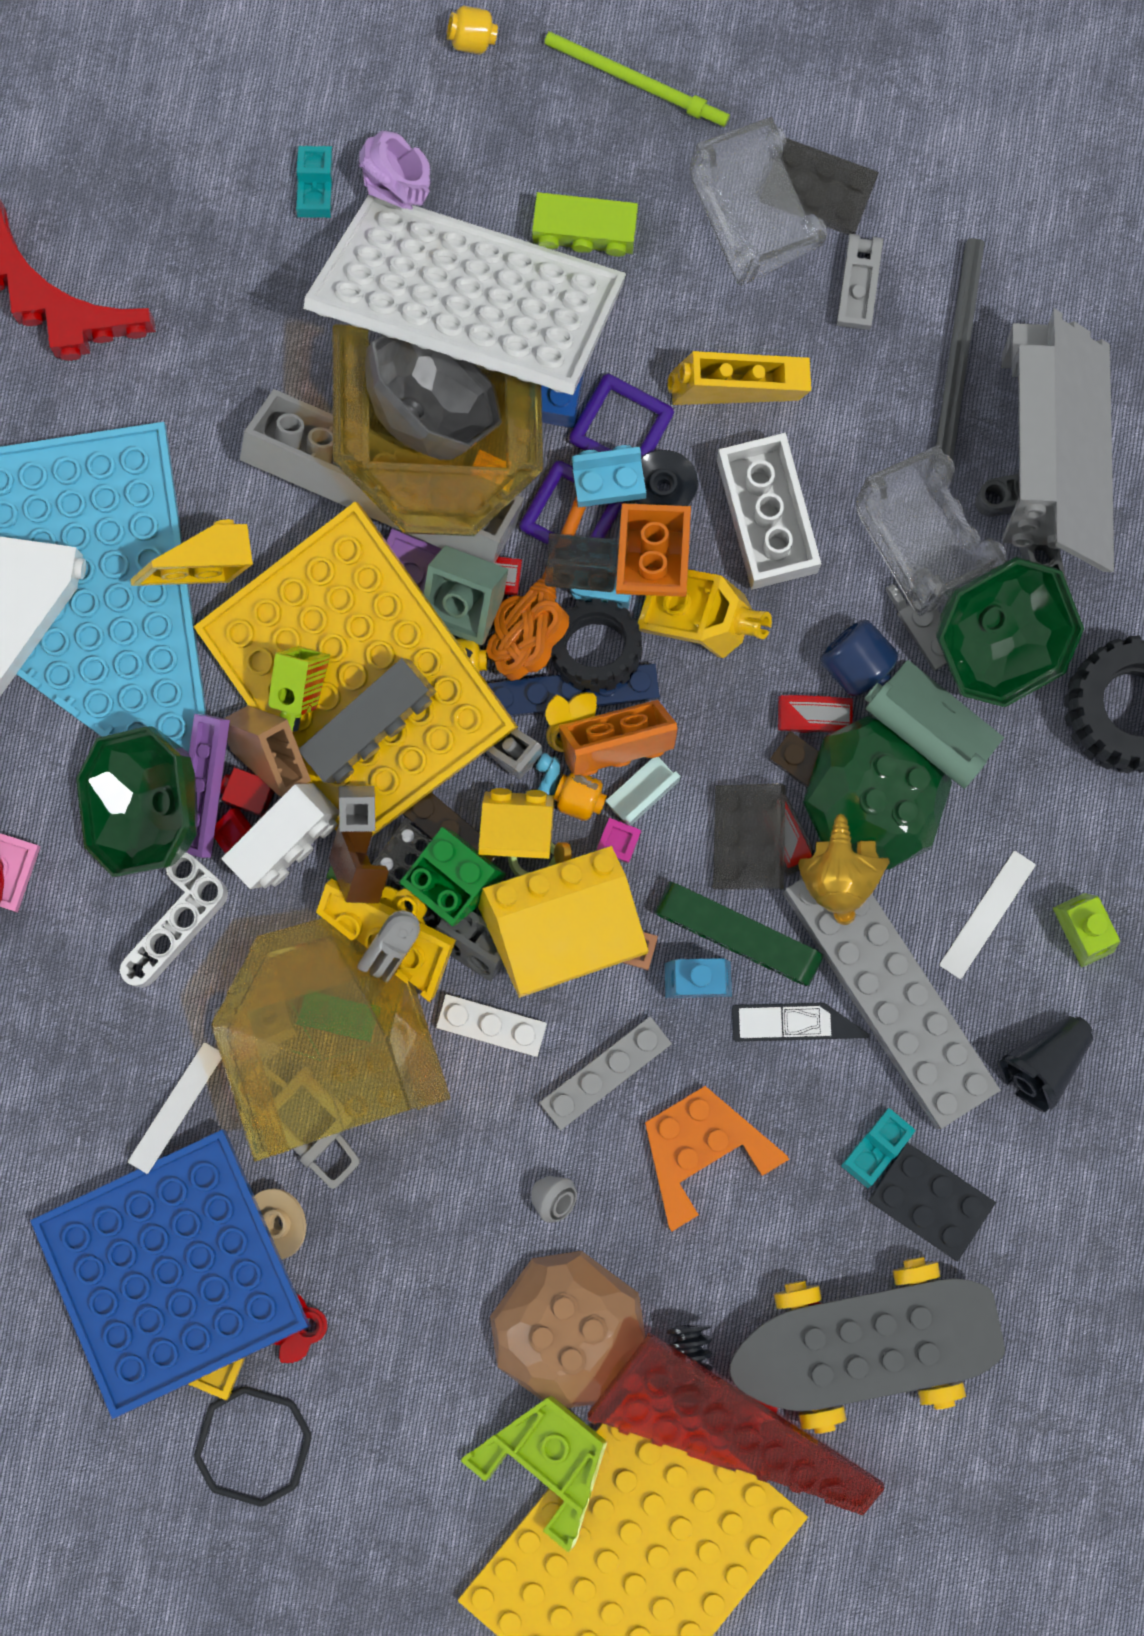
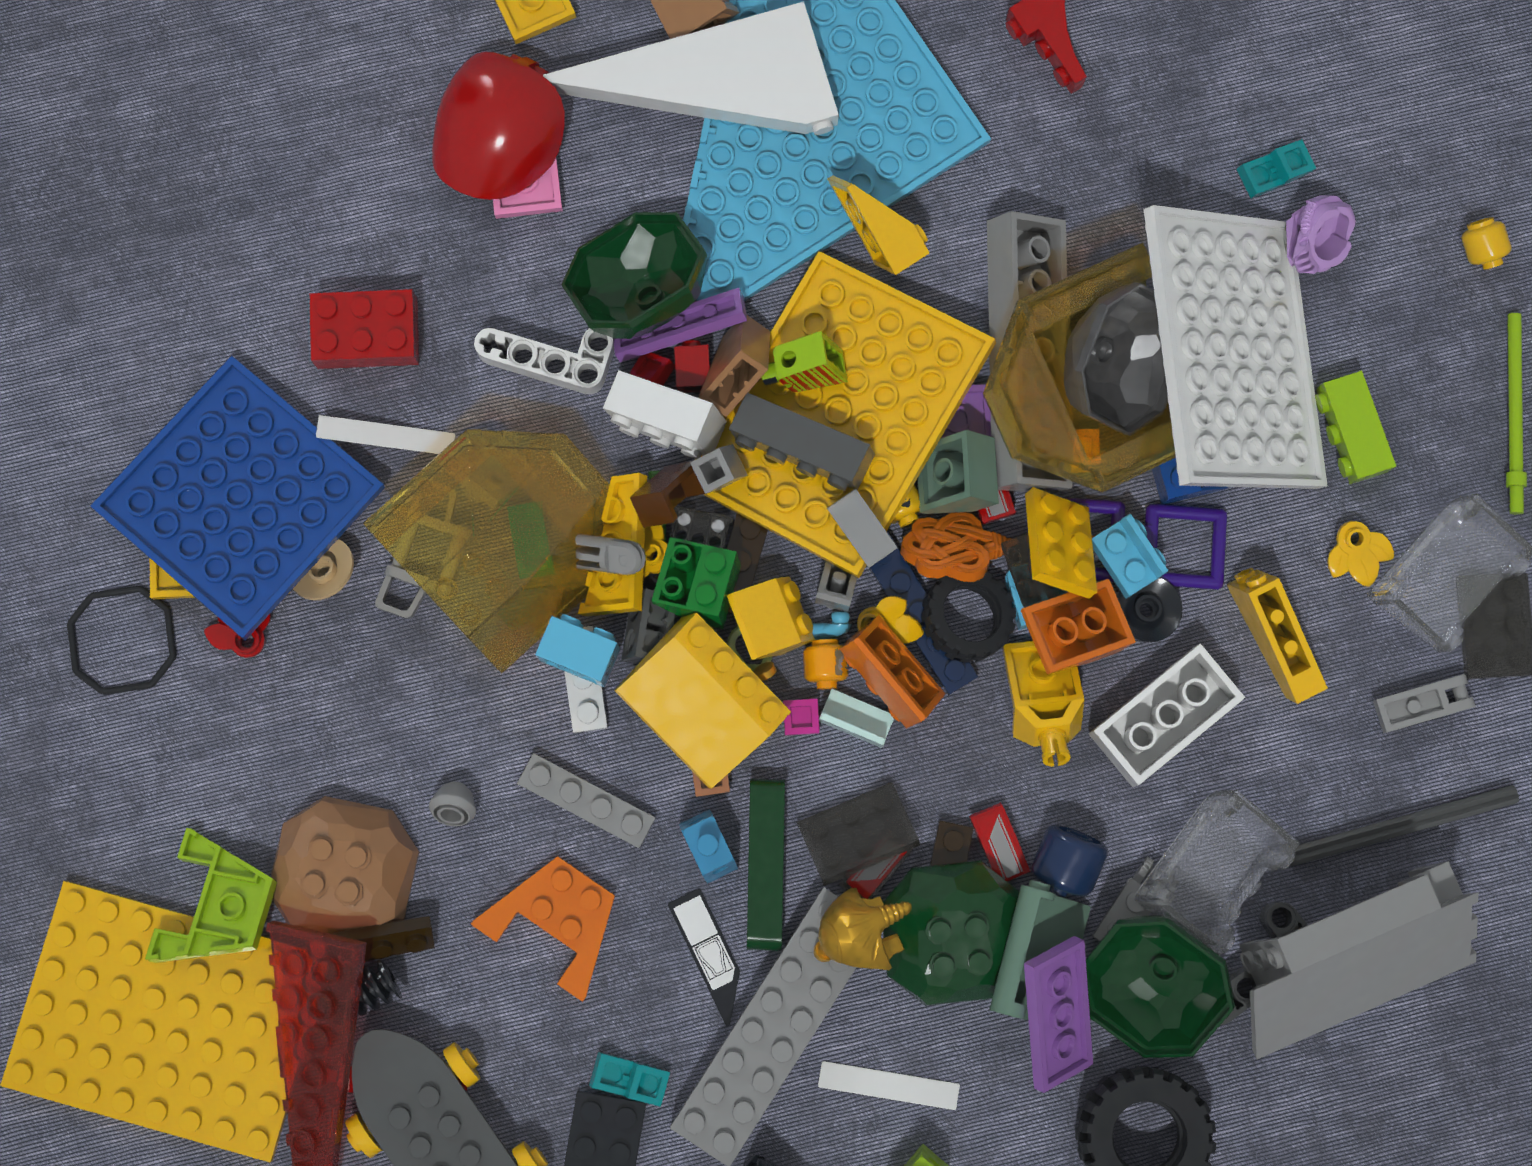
camera: 60 degrees right, 0 degrees up
none -> red brick [309,289,419,369]
none -> dark brown plate [324,916,435,967]
none -> medium azure brick [535,614,620,688]
none -> light grey slope [827,488,897,568]
none -> medium lavender plate [1024,936,1093,1093]
none -> yellow plate [1025,487,1097,599]
none -> yellow plate [1327,521,1394,587]

